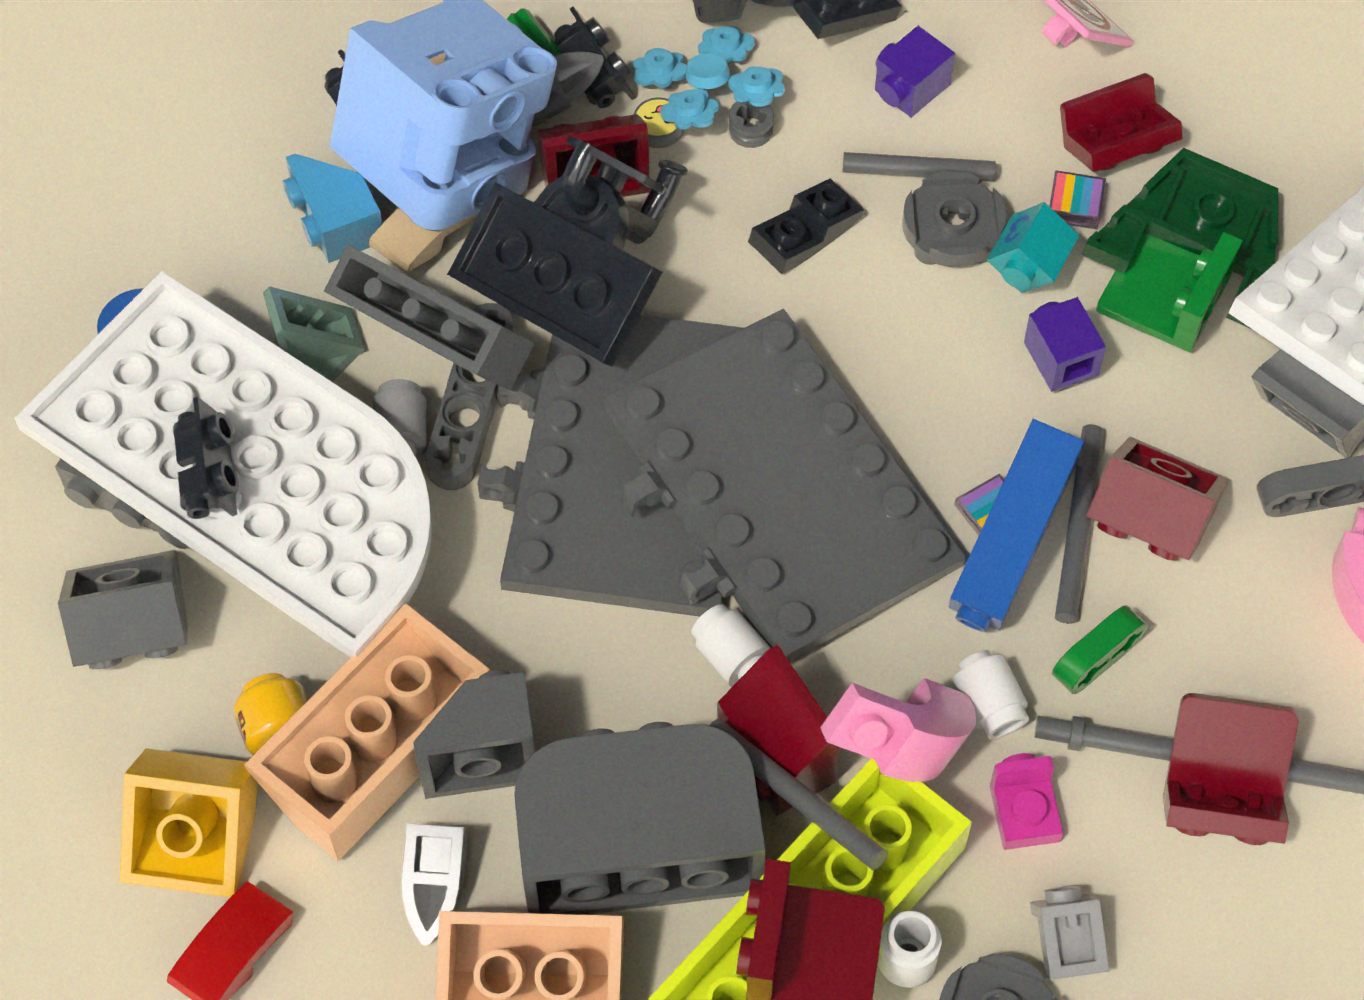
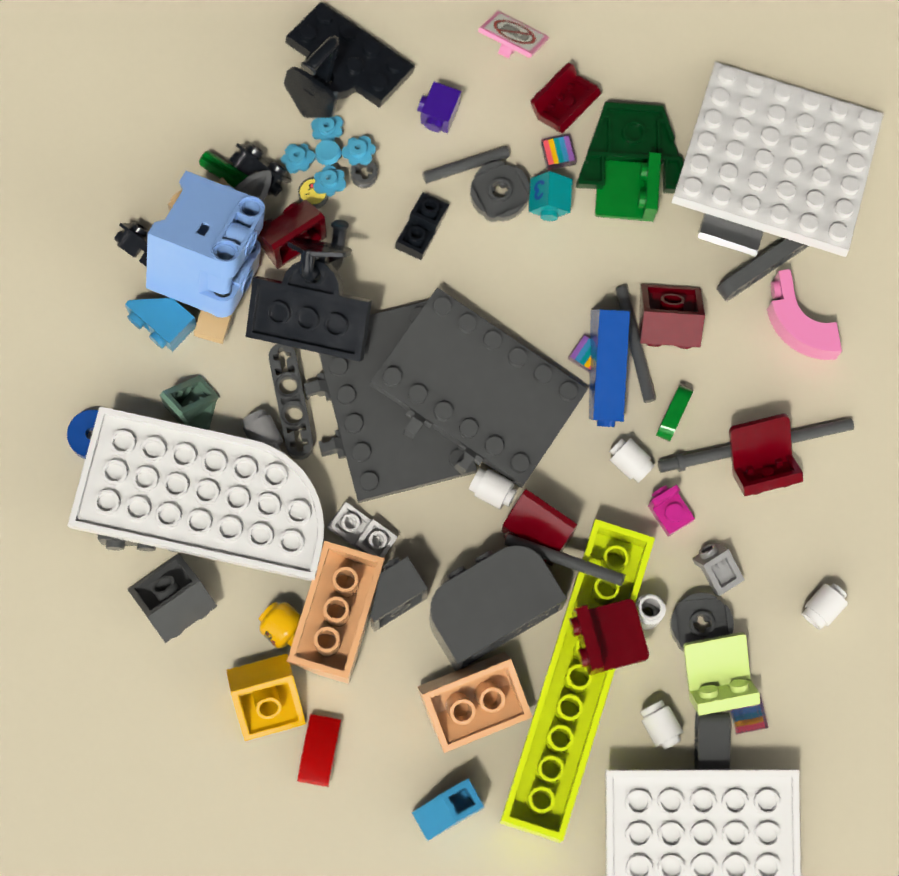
camera: 30 degrees left, 15 degrees up
black hinge [173,396,239,519] -> none
dark grey brick [324,244,535,390] -> none
plate [401,823,469,945] -> none
bright pink arch [820,678,976,782] -> none
dark purple brick [1024,297,1106,392] -> none
none -> white slope [326,502,398,558]

